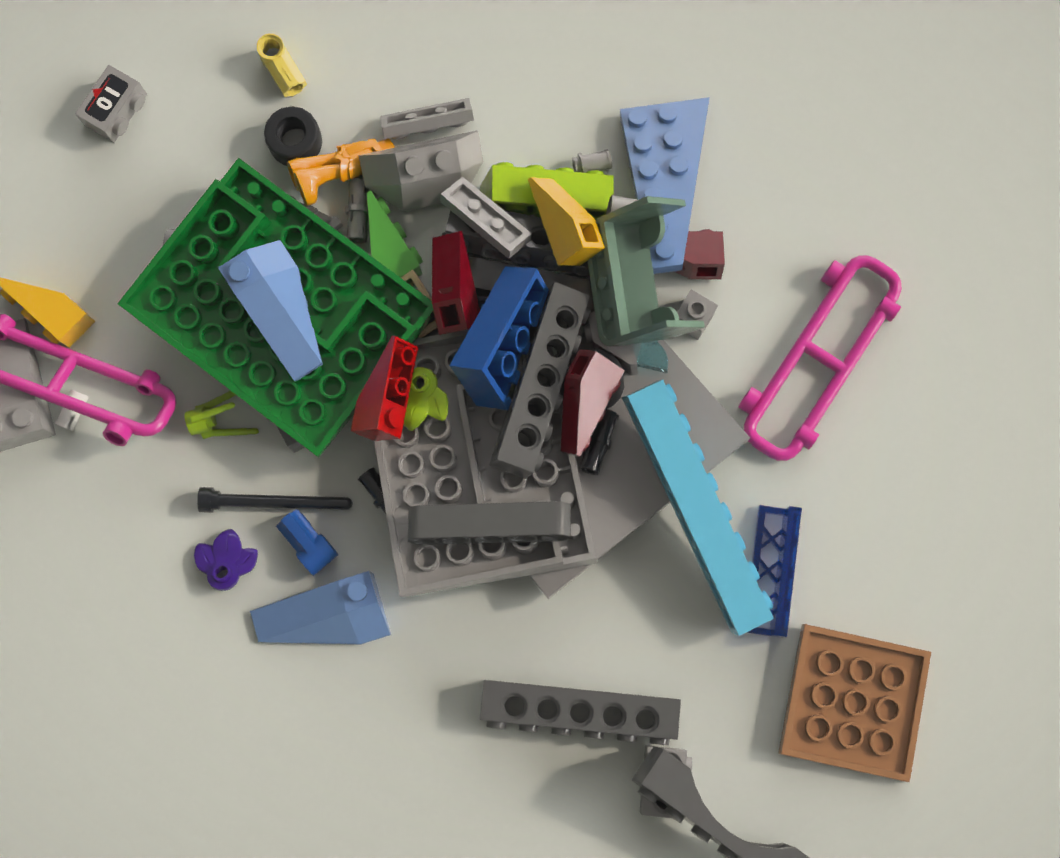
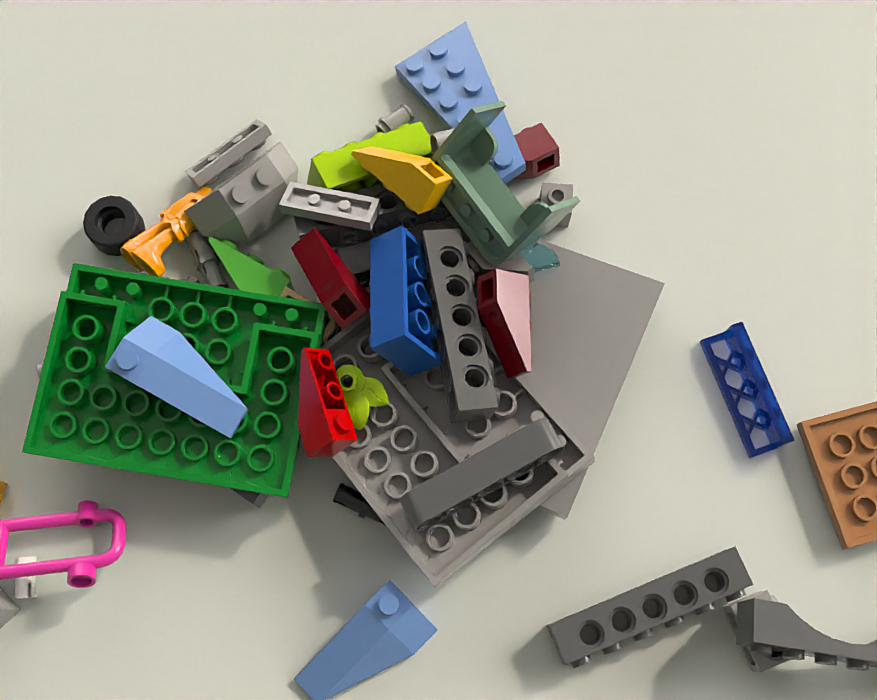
camera: 30 degrees left, 5 degrees down
lime plant [184,390,259,439] -> none
dark purple plate [194,529,258,591] -> none
black piece [197,487,353,513] -> none
light yellow piece [257,33,307,97] -> none
blue piece [276,509,338,576] -> none
black pin [579,409,619,475] -> none
medium azure brick [622,380,774,636] -> none
dark pink bar [738,255,902,461] -> none

